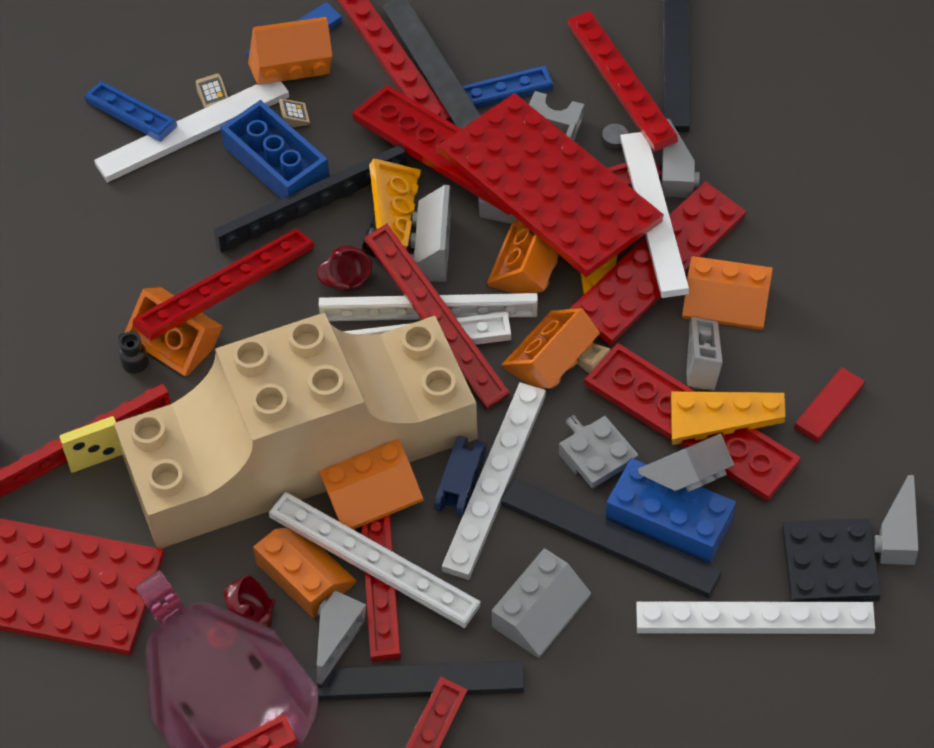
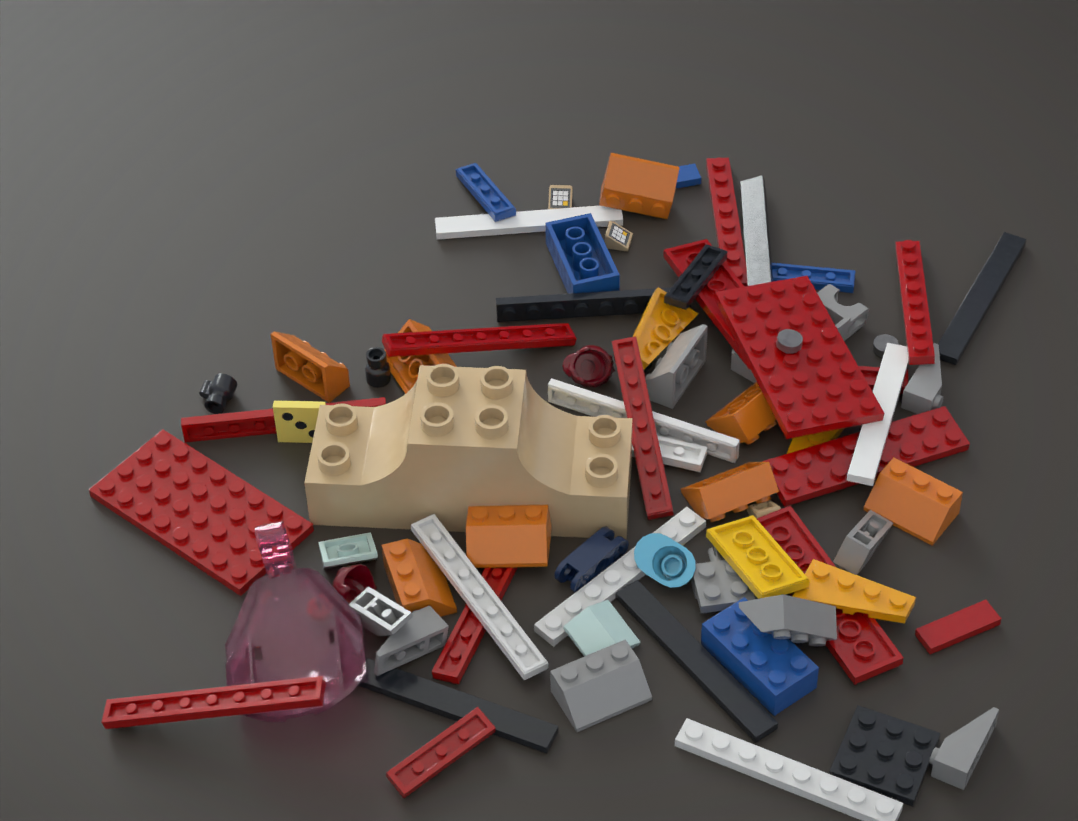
camera: 25 degrees right, 10 degrees down
none -> orange slope [271,331,350,403]
none -> light aqua slope [318,532,378,569]
none -> light grey slope [348,586,413,636]
none -> light aqua slope [563,600,640,657]
none -> medium azure piece [634,533,696,588]
none -> black tile [664,244,728,310]
none -> yellow tile [706,515,810,599]
none -> flat silver tile [776,329,803,353]

